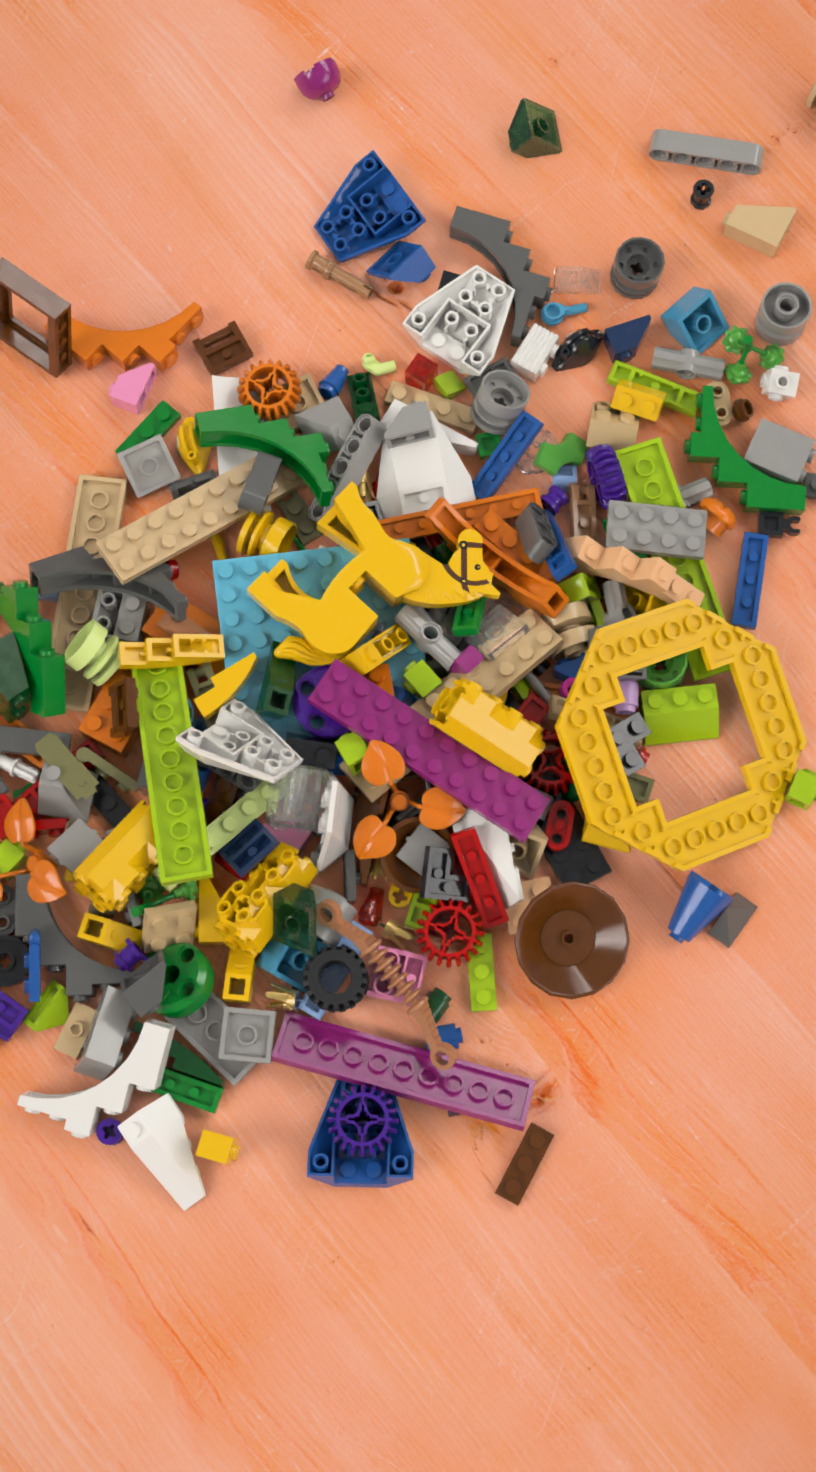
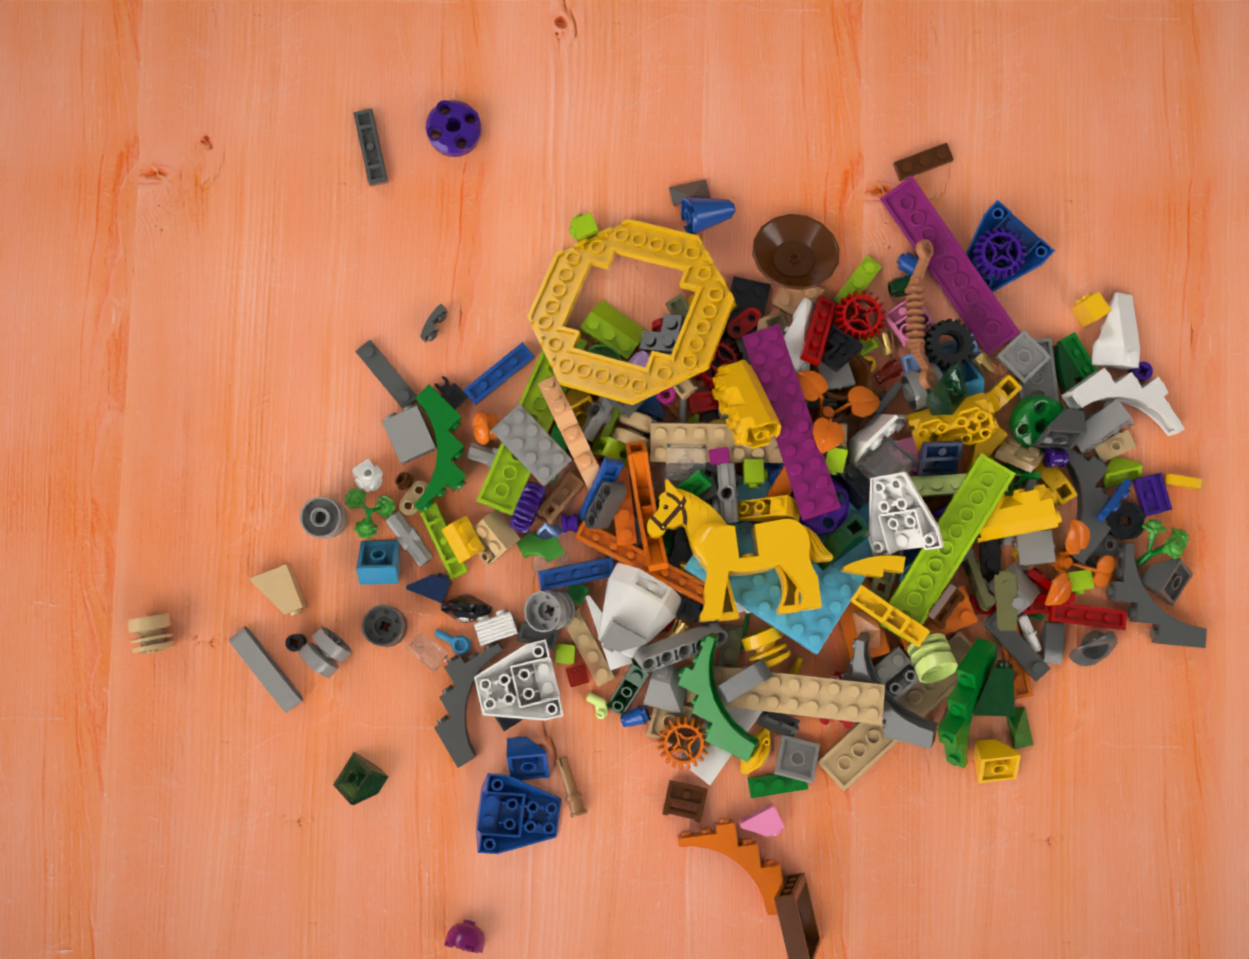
camera: 140 degrees left, 10 degrees up
none -> light grey wheel [299,626,352,678]

